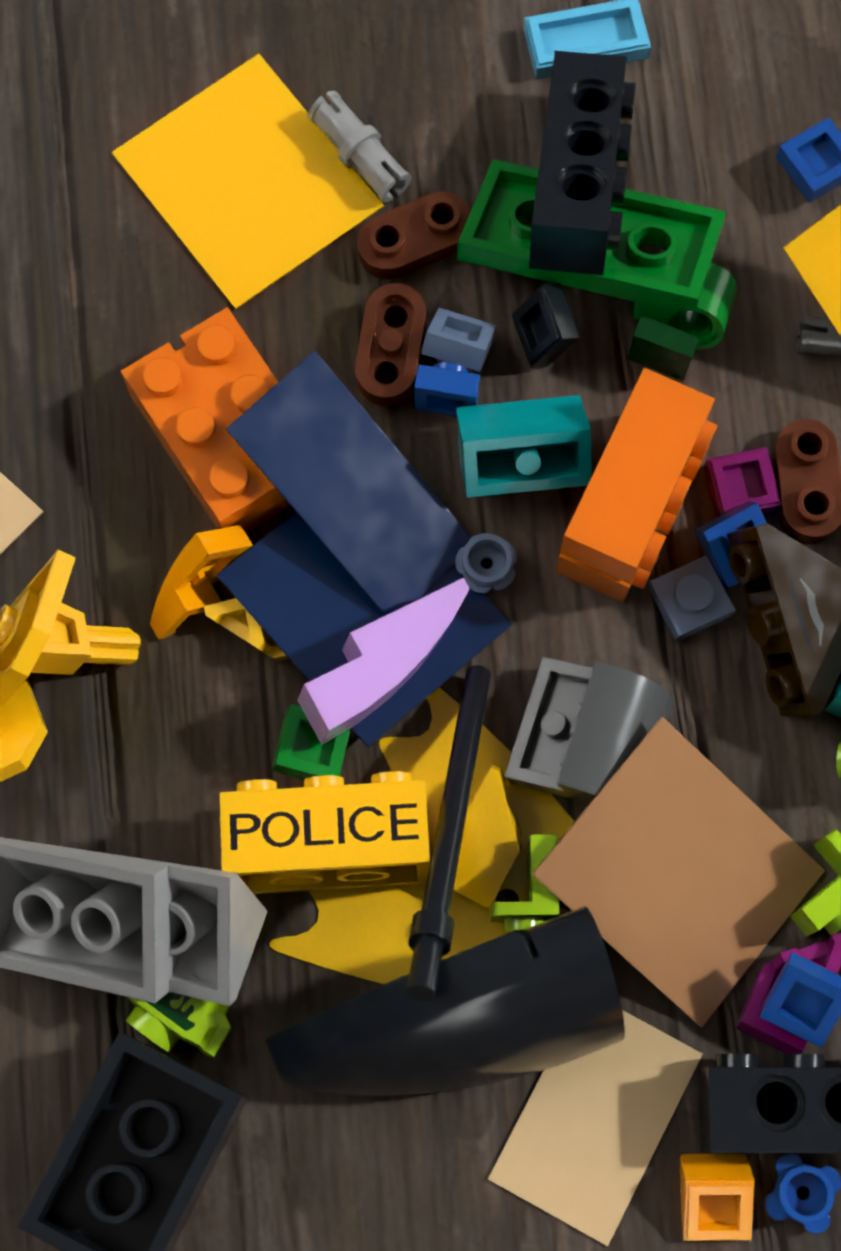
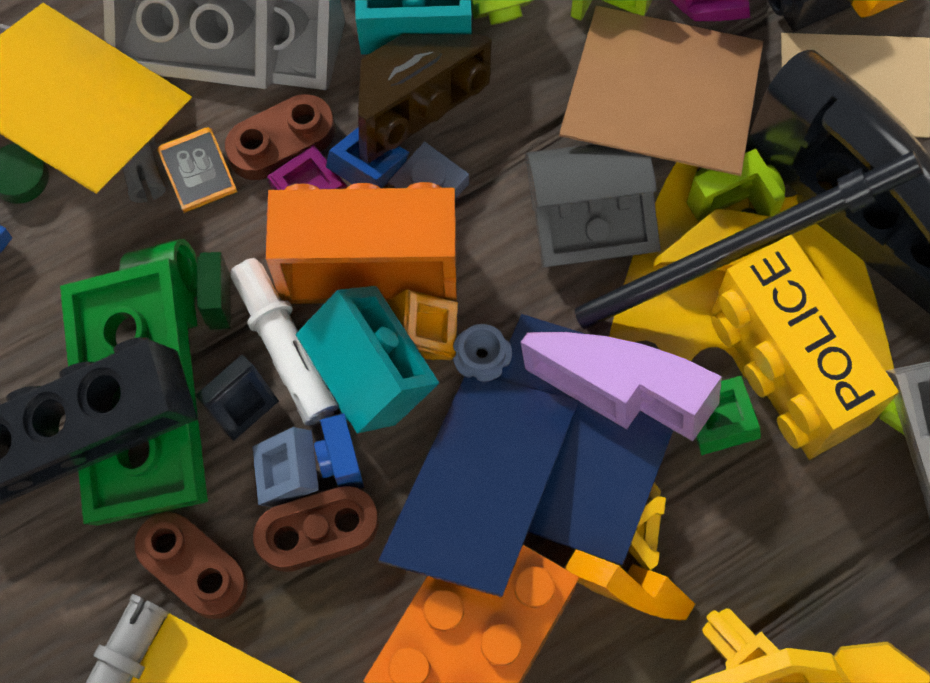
camera: 115 degrees left, 5 degrees down
none -> slope [157,127,237,213]
none -> white axle [230,258,339,426]
none -> light orange slope [387,289,458,360]

